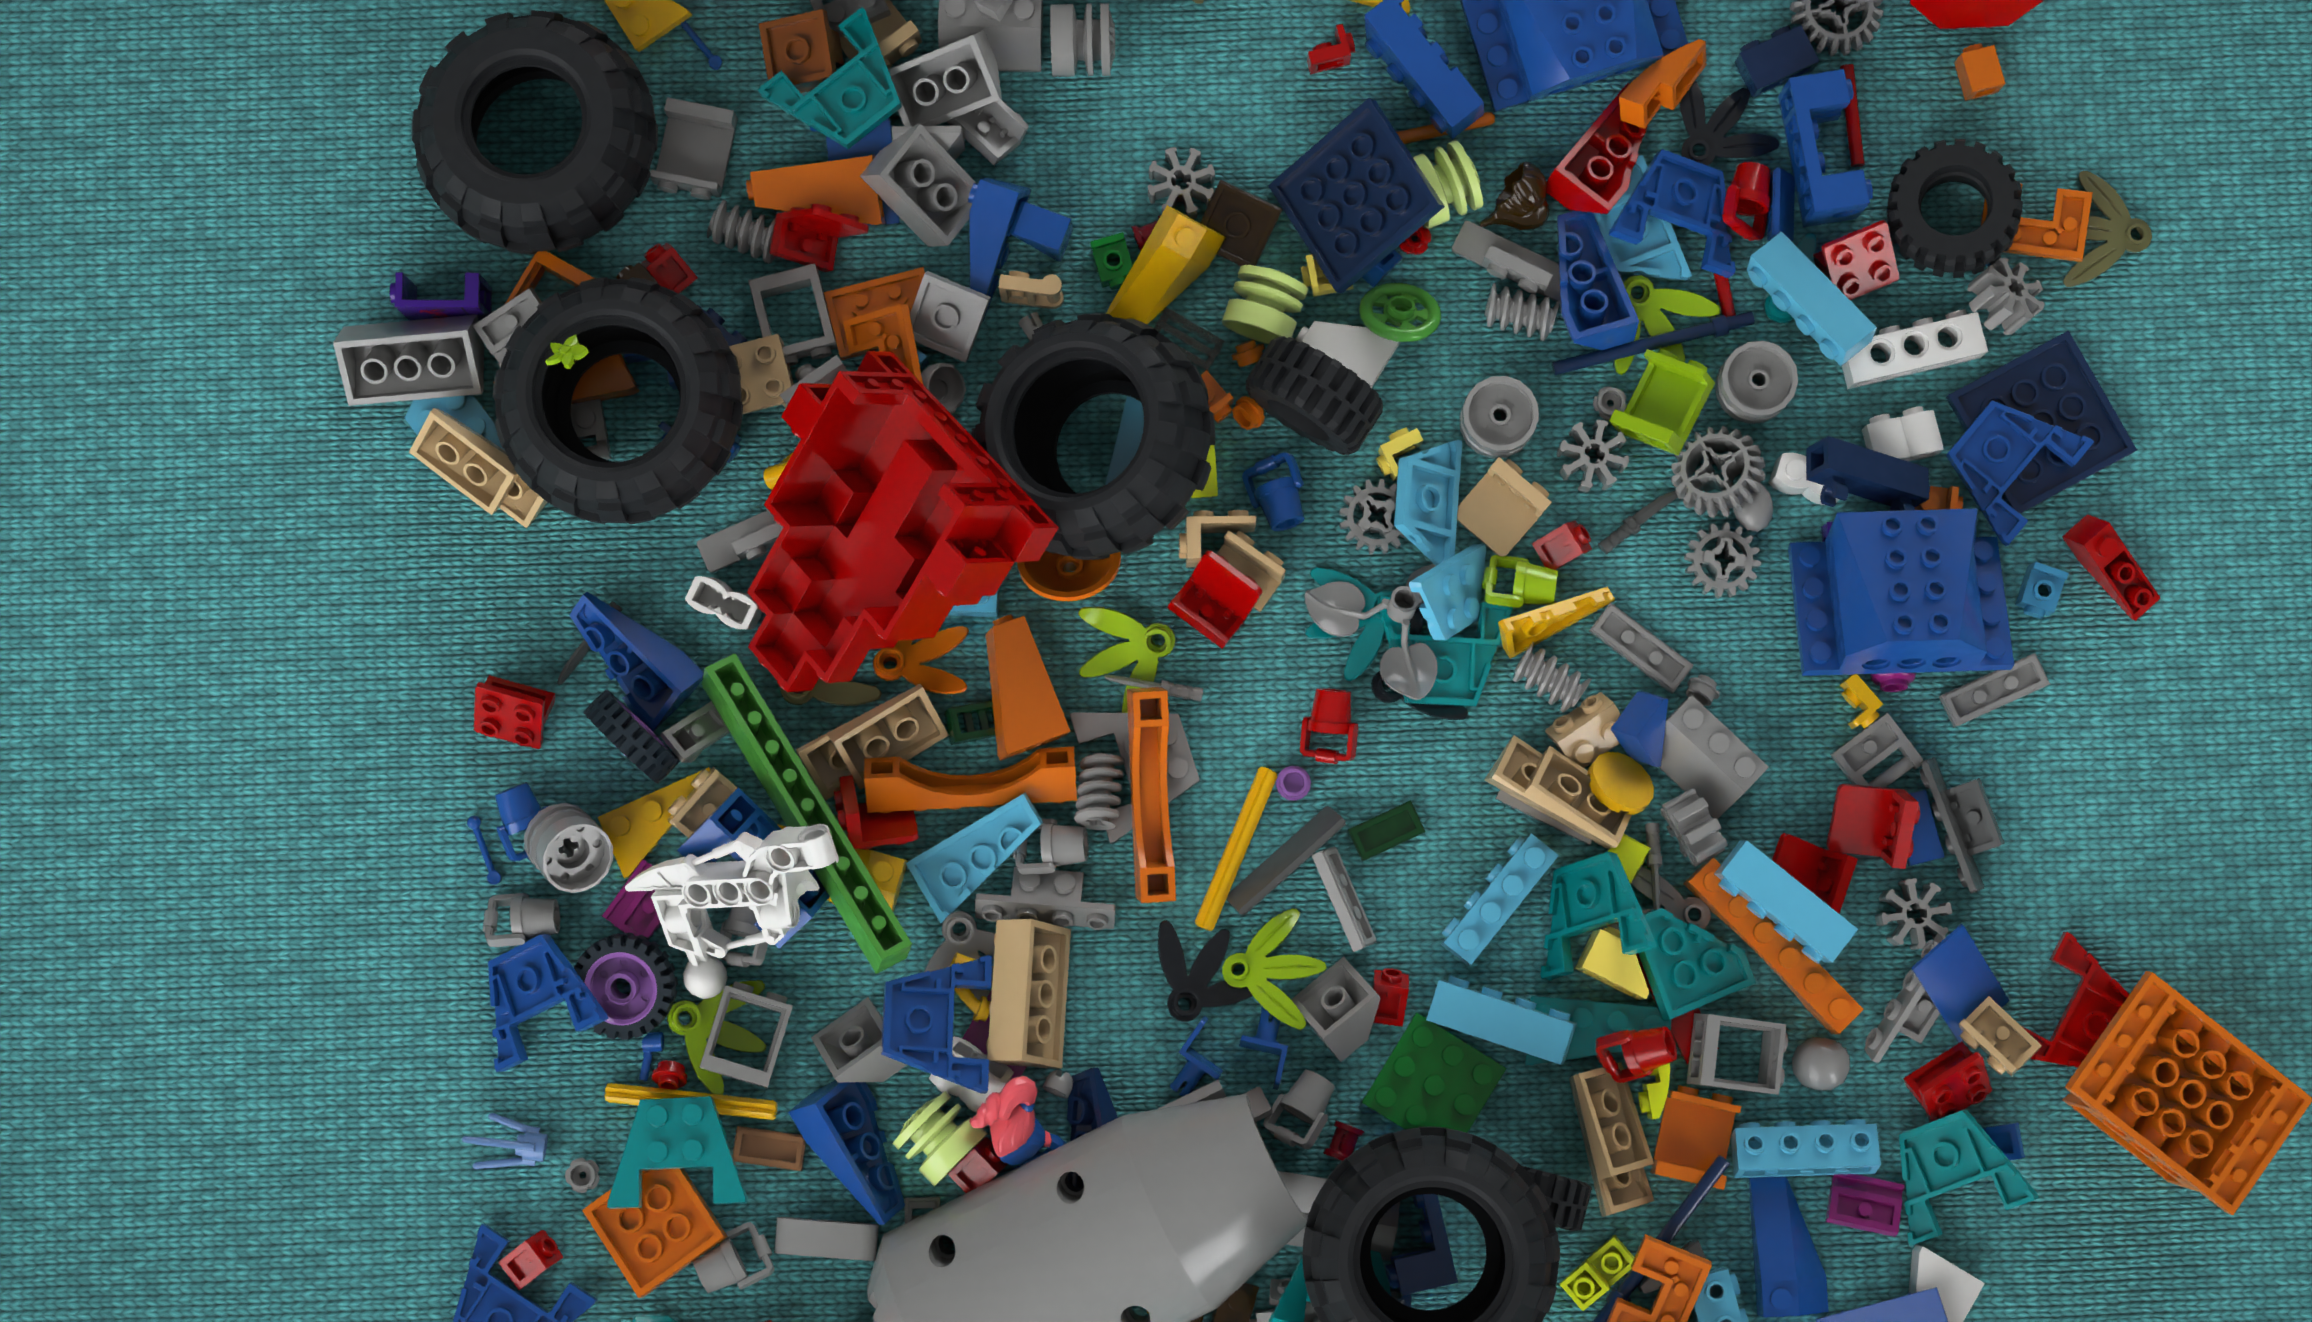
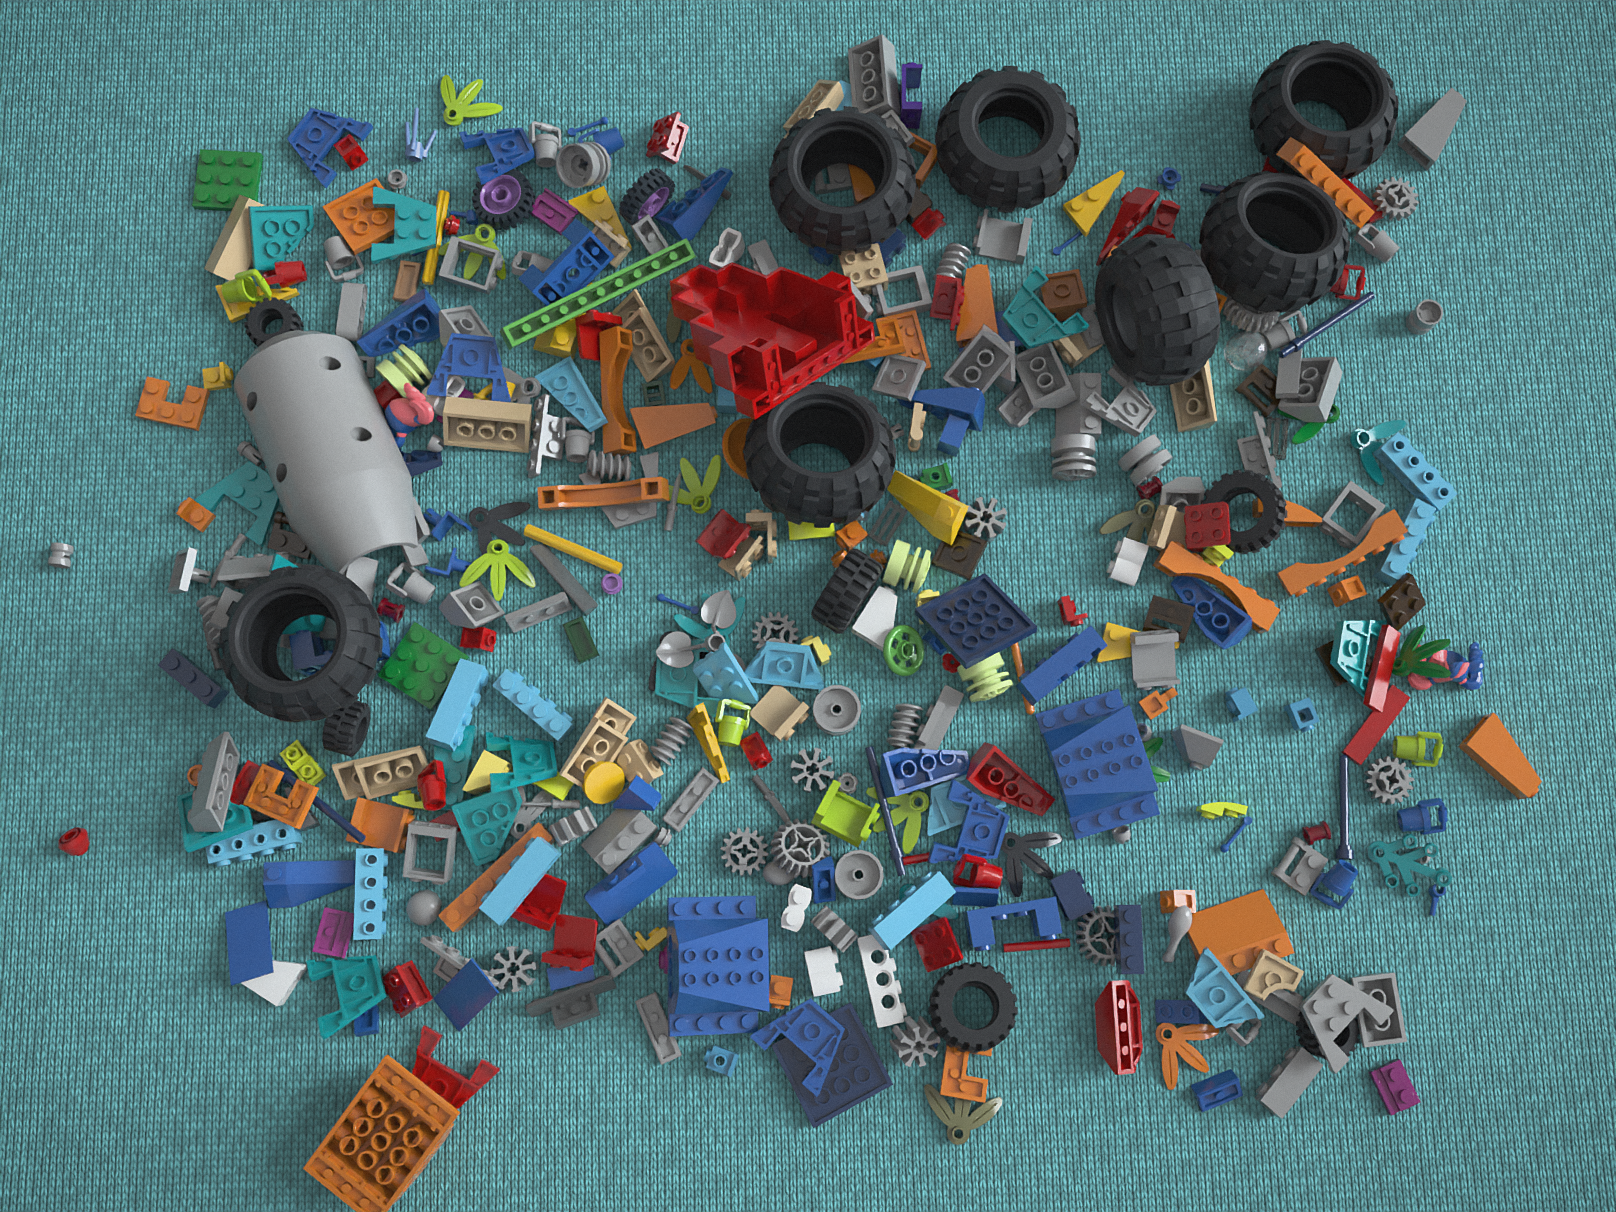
camera: 85 degrees right, 5 degrees down
lime plant [545,335,589,369] -> none
white piece [625,824,839,999] -> none
light grey hair [921,363,966,414] -> none
blue piece [1242,452,1305,532] -> none
red piece [1300,688,1358,764] -> none
dark brown hair [1479,162,1550,230] -> none
orange slope [1619,39,1707,129] -> none
dark blue brick [1806,436,1930,511] -> none
orange brick [1954,43,2006,101] -> none
tan bracket [1959,996,2042,1077] -> none
red slope [2062,514,2161,621] -> none
none -> lime plant [440,75,503,126]
none -> blue bracket [584,842,678,926]
none -> blue hinge [657,593,699,615]
none -> light grey gear [811,905,858,953]
none -> blue slope [812,856,836,904]

